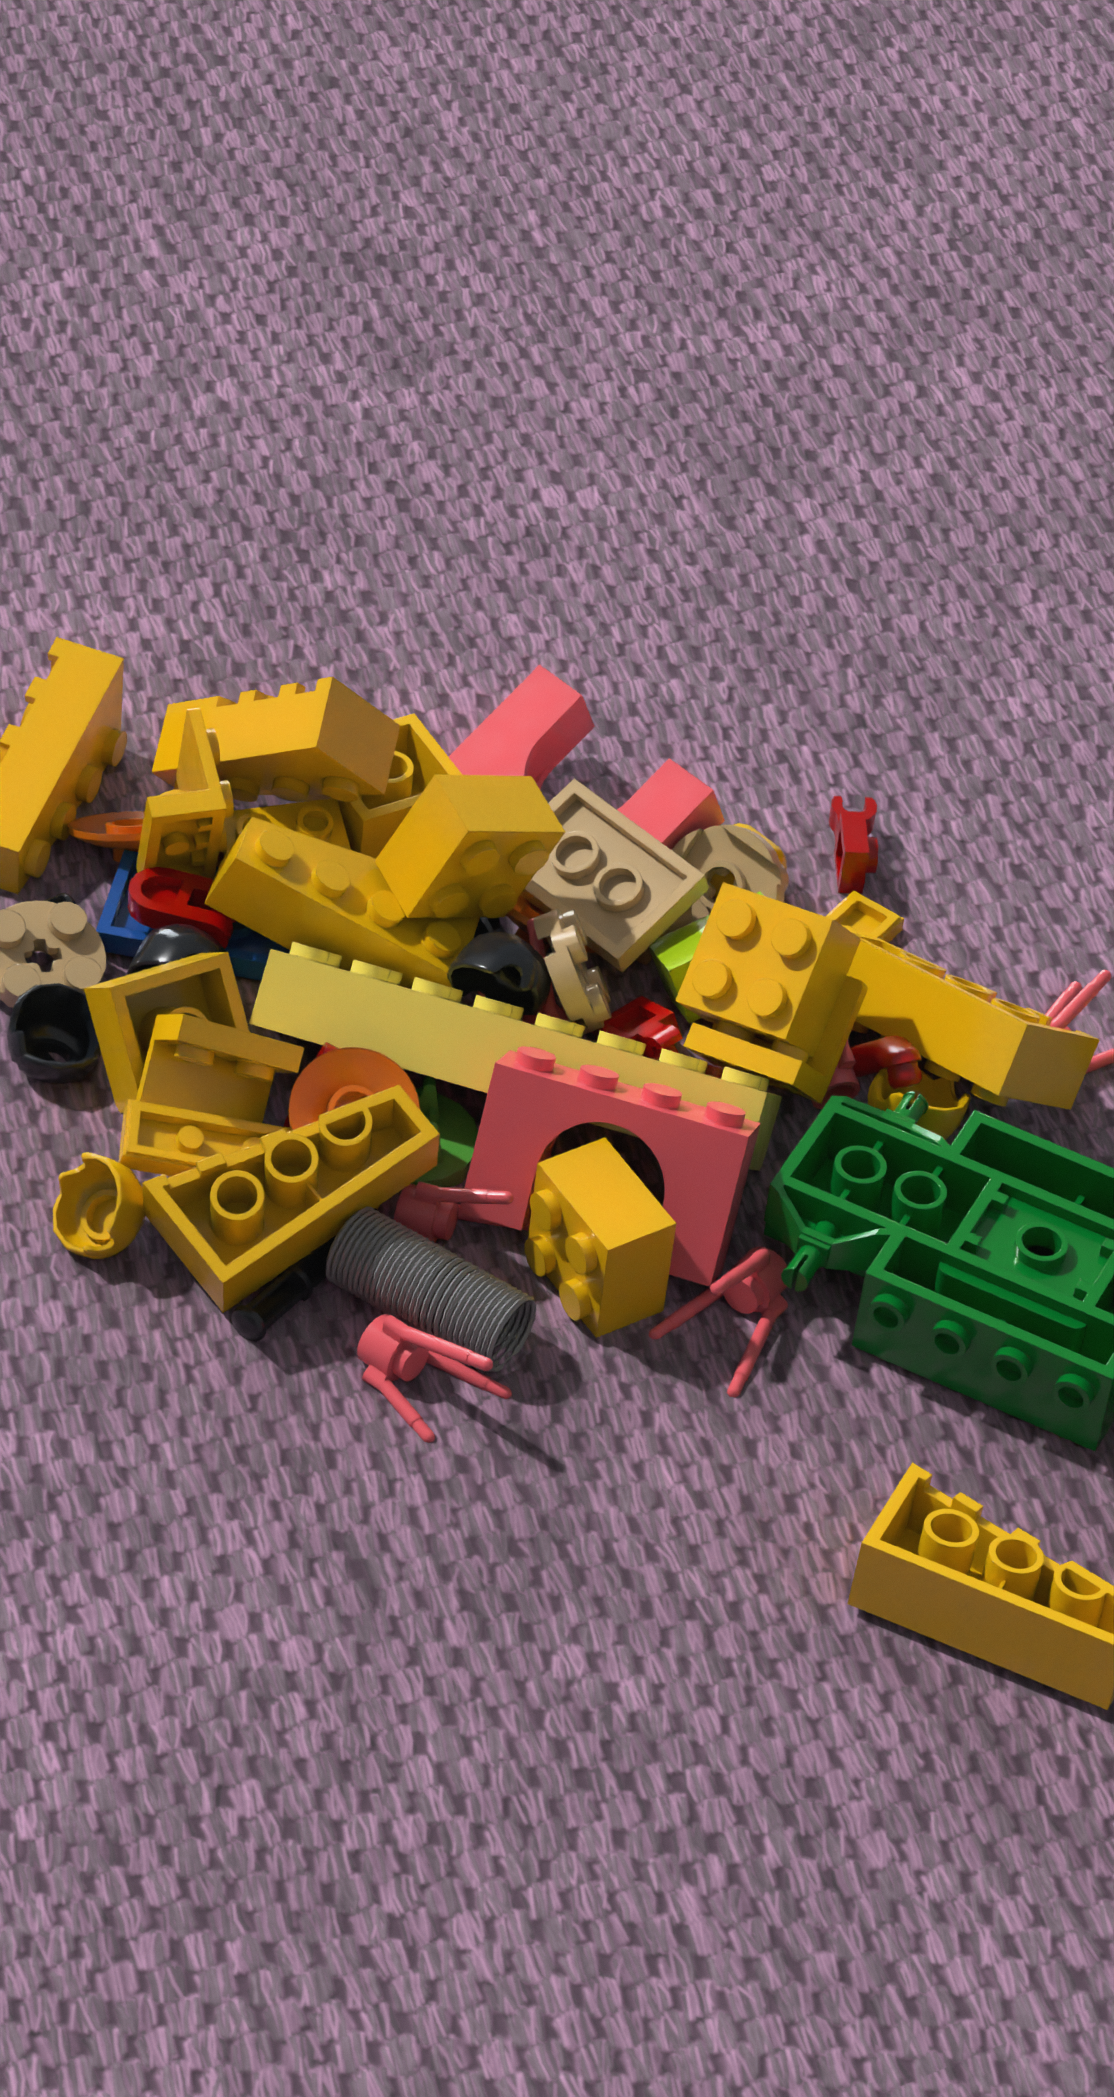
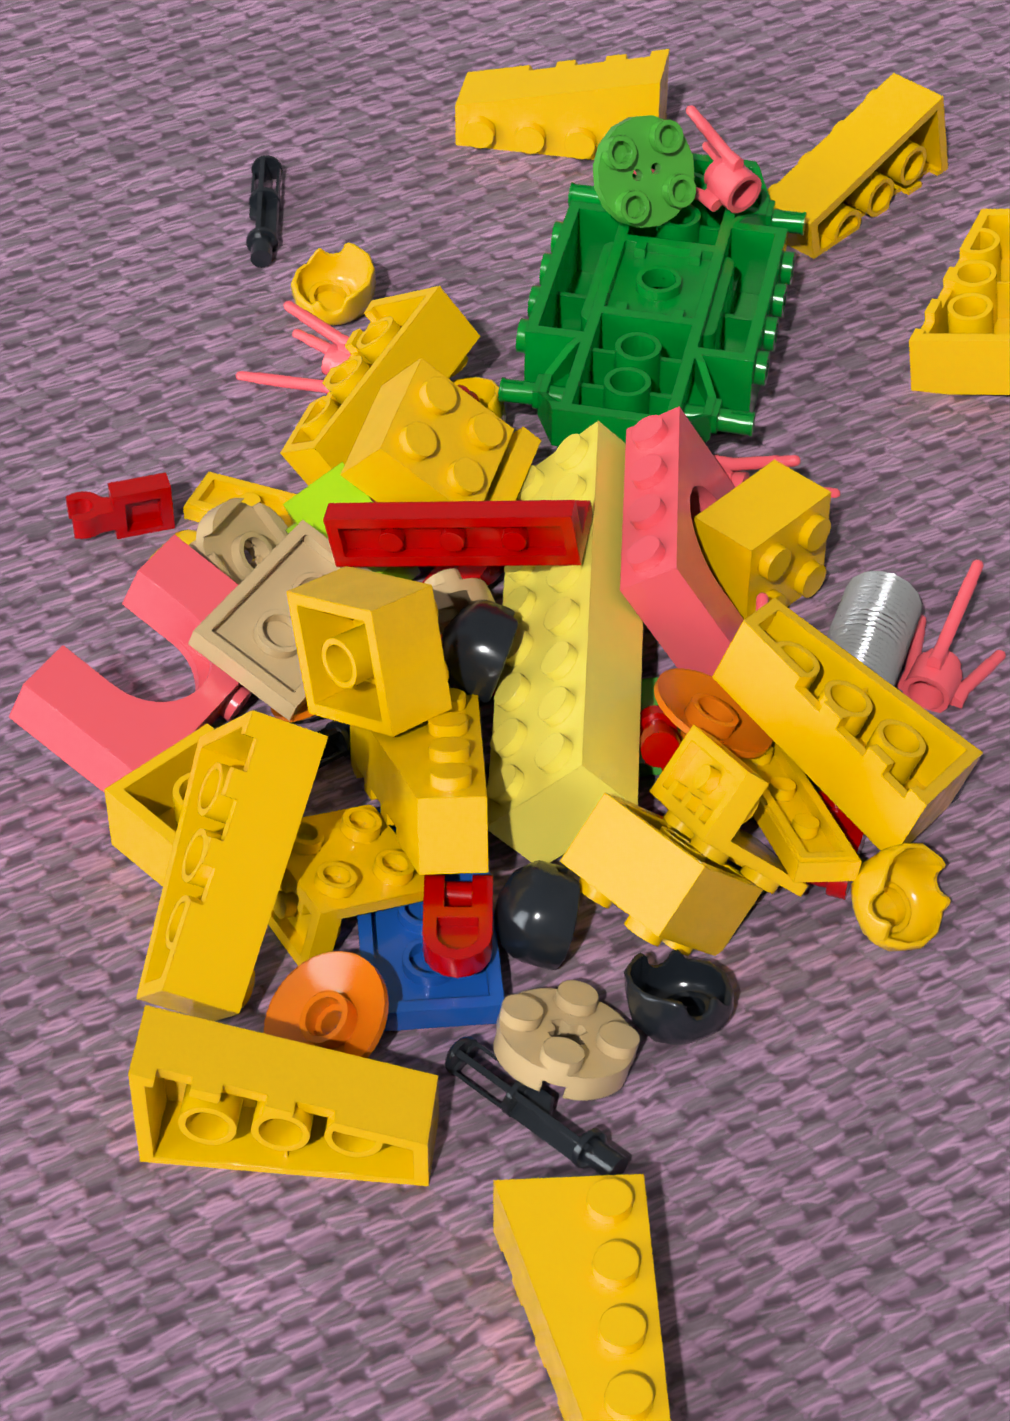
camera: 100 degrees left, 0 degrees up
yellow bracket [136,708,234,878] -> none
none -> red fence [323,500,593,567]

